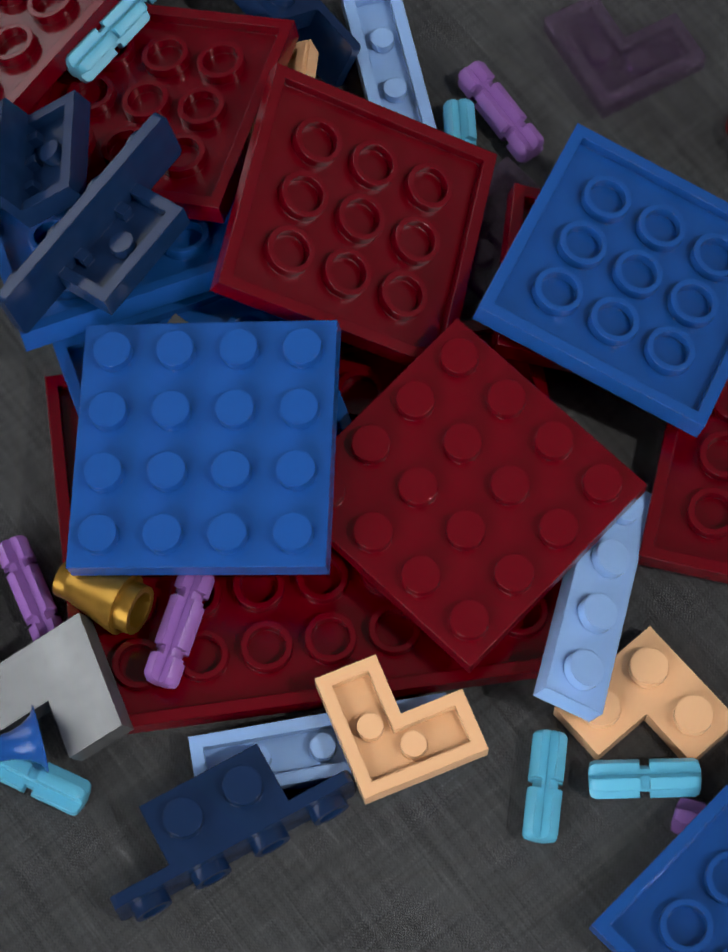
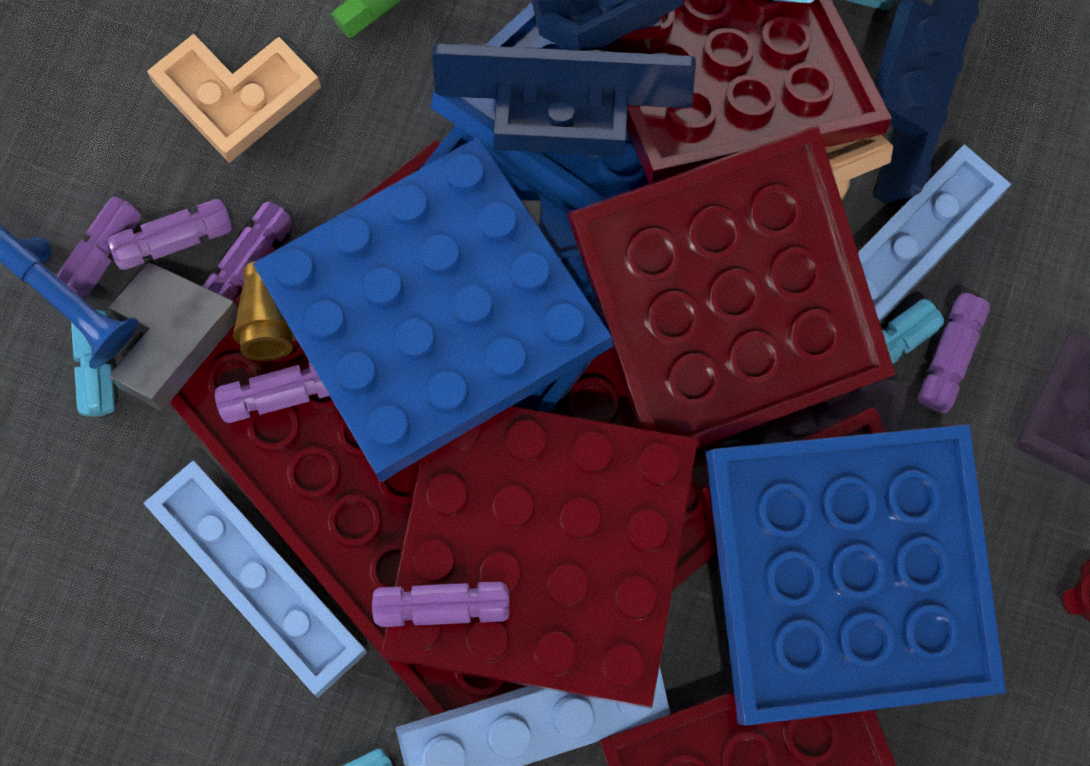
camera: 55 degrees right, 5 degrees up
dark blue bracket [110,744,355,922] -> none
light nougat plate [315,654,489,805] -> none
none -> medium lavender axle [372,582,510,627]

